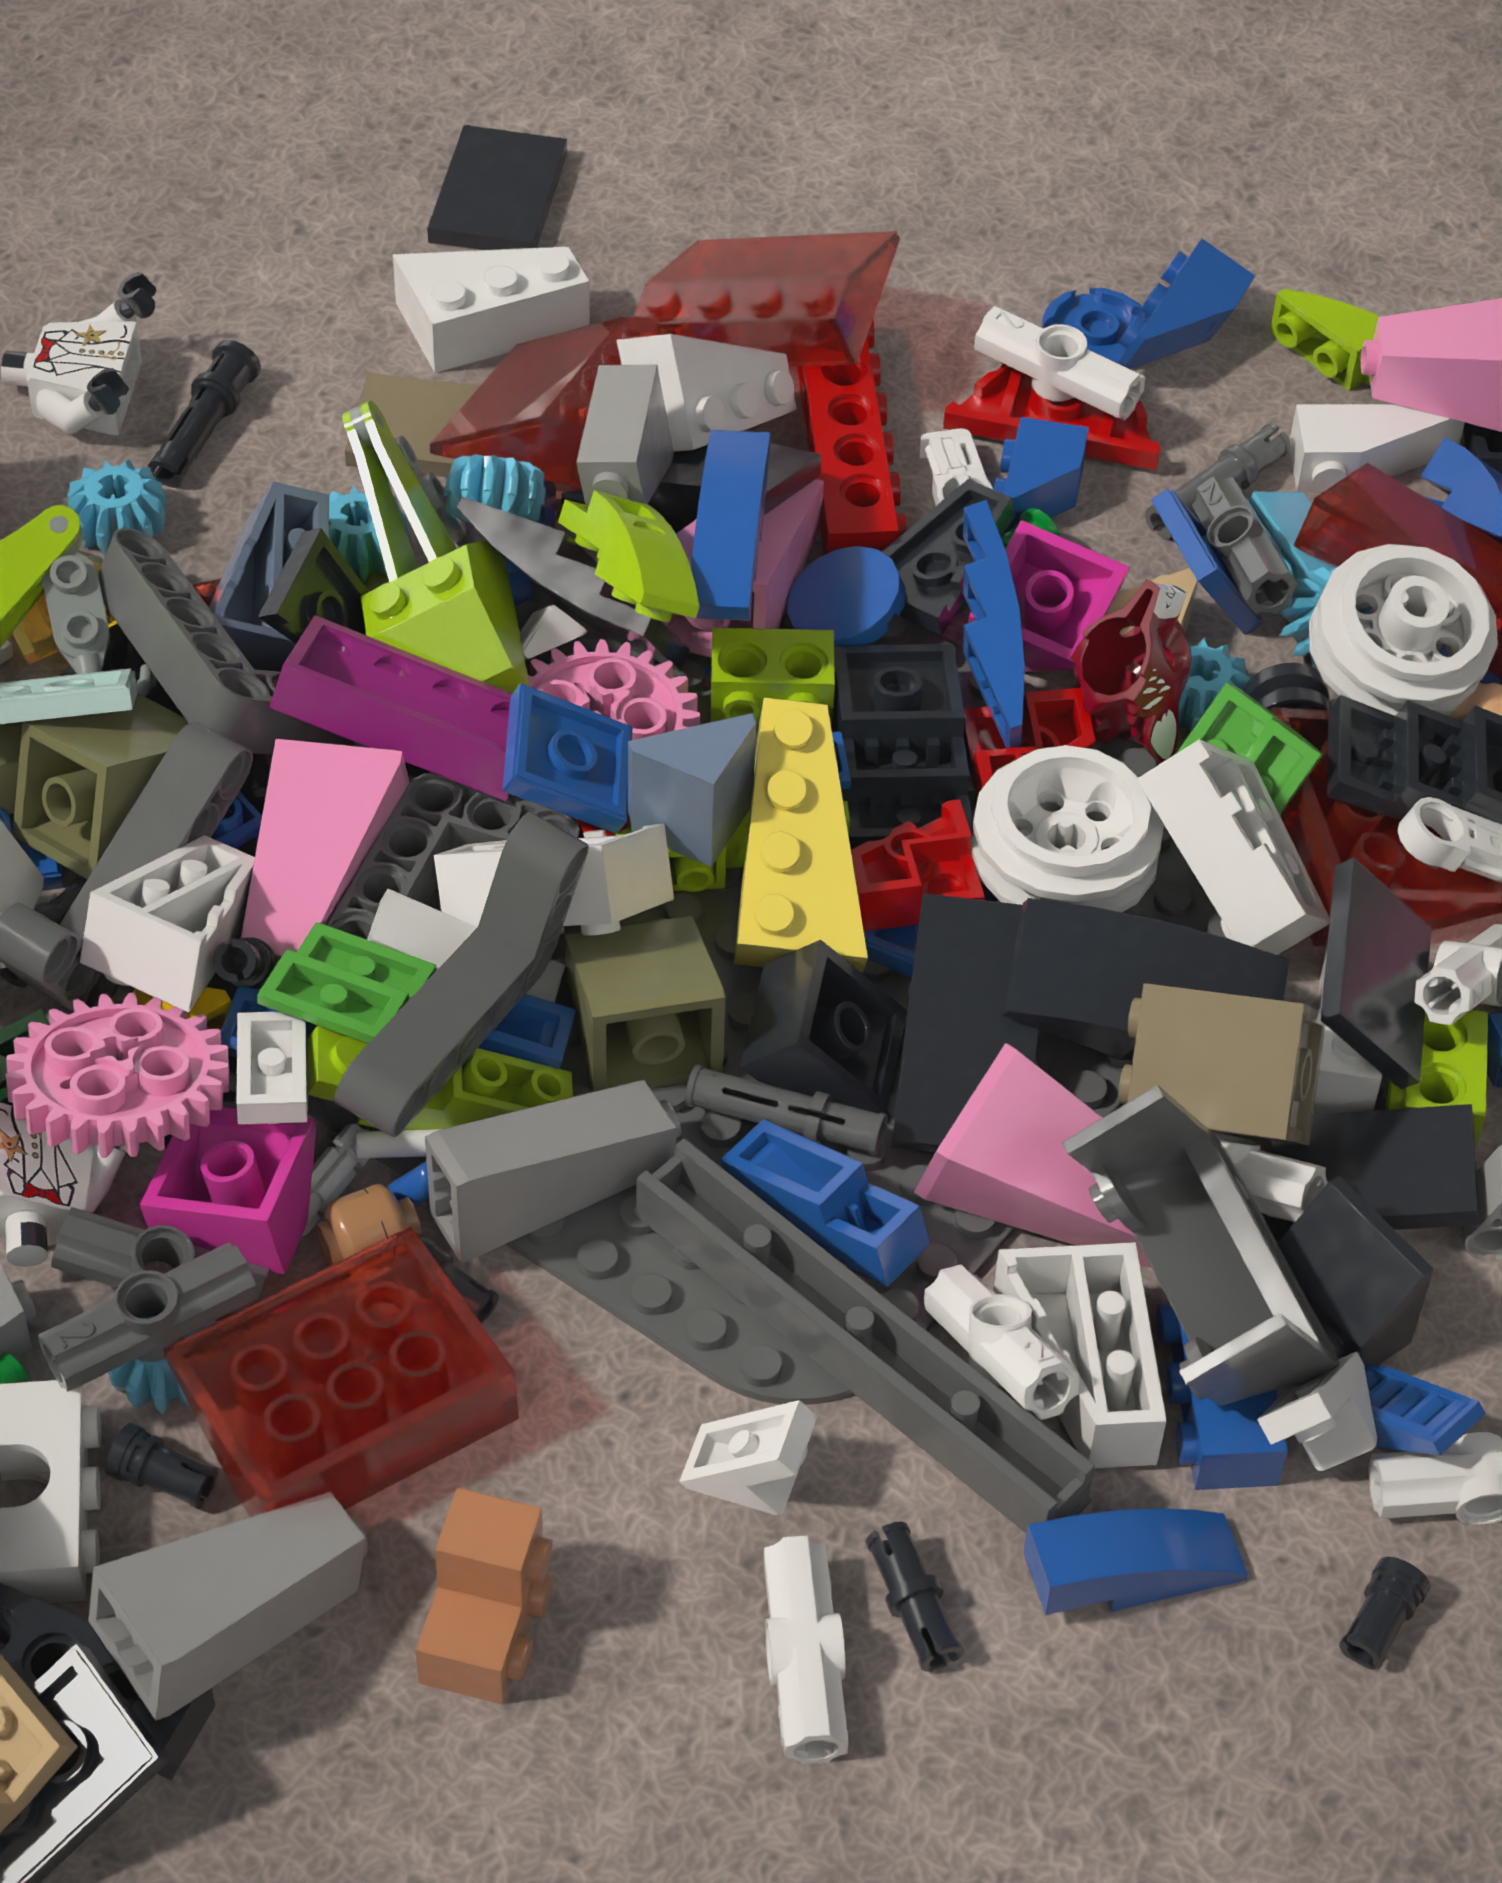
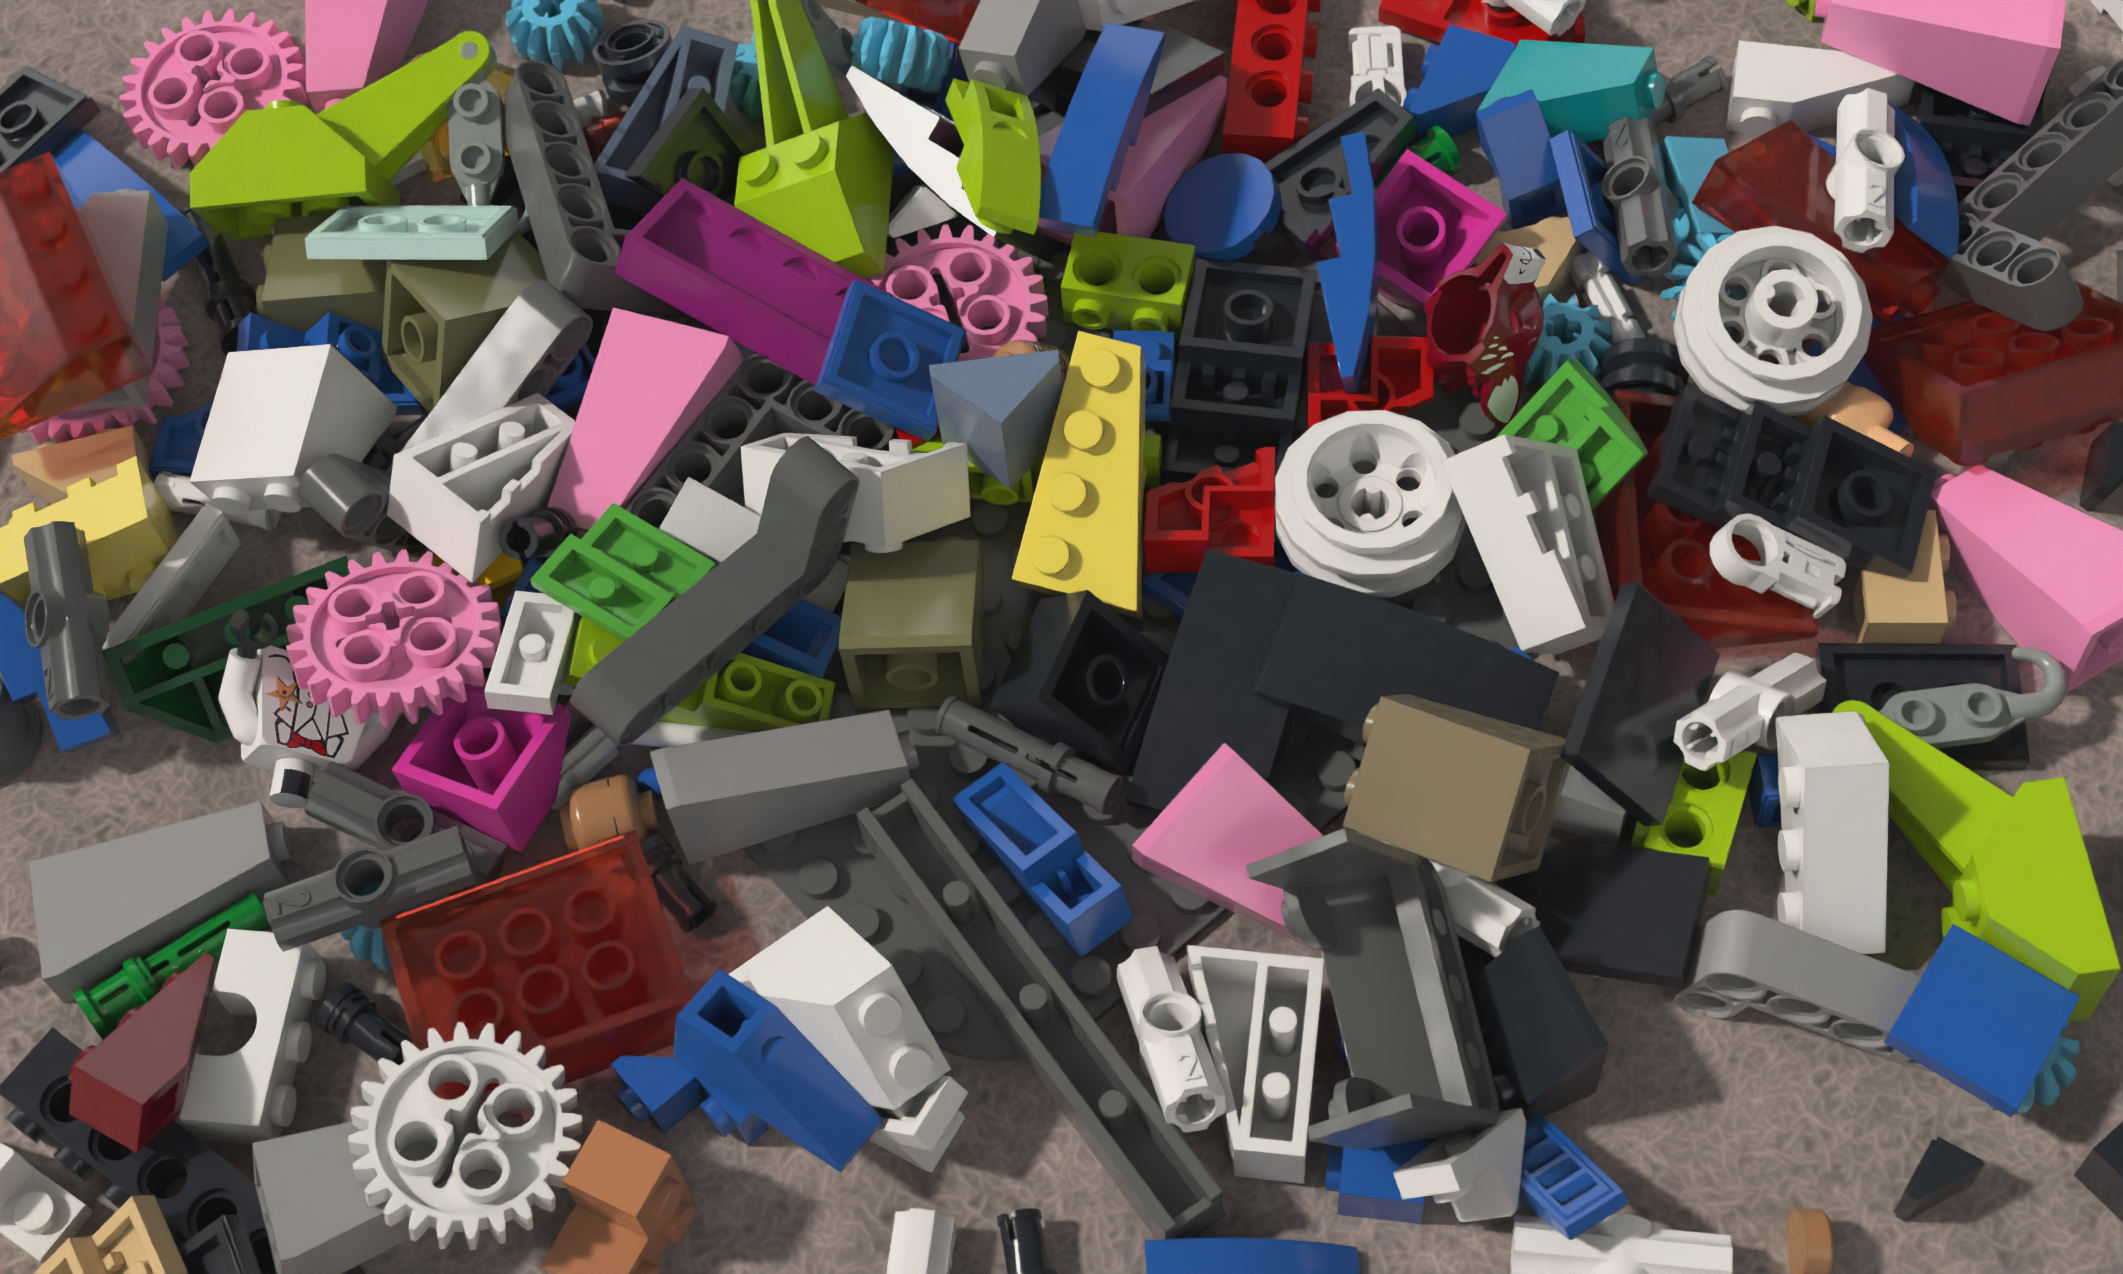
camera: 20 degrees right, 10 degrees up
none -> white gear [348,1022,583,1250]
none -> black wheel [592,19,673,103]
none -> blue slope [611,1056,770,1146]
none -> blue slope [673,969,883,1173]
none -> white slope [729,906,951,1110]
none -> blue slope [1475,89,1567,230]
none -> teal slope [1477,40,1665,143]
none -> white axle [1570,251,1645,345]
none -> white piece [1826,88,1905,253]

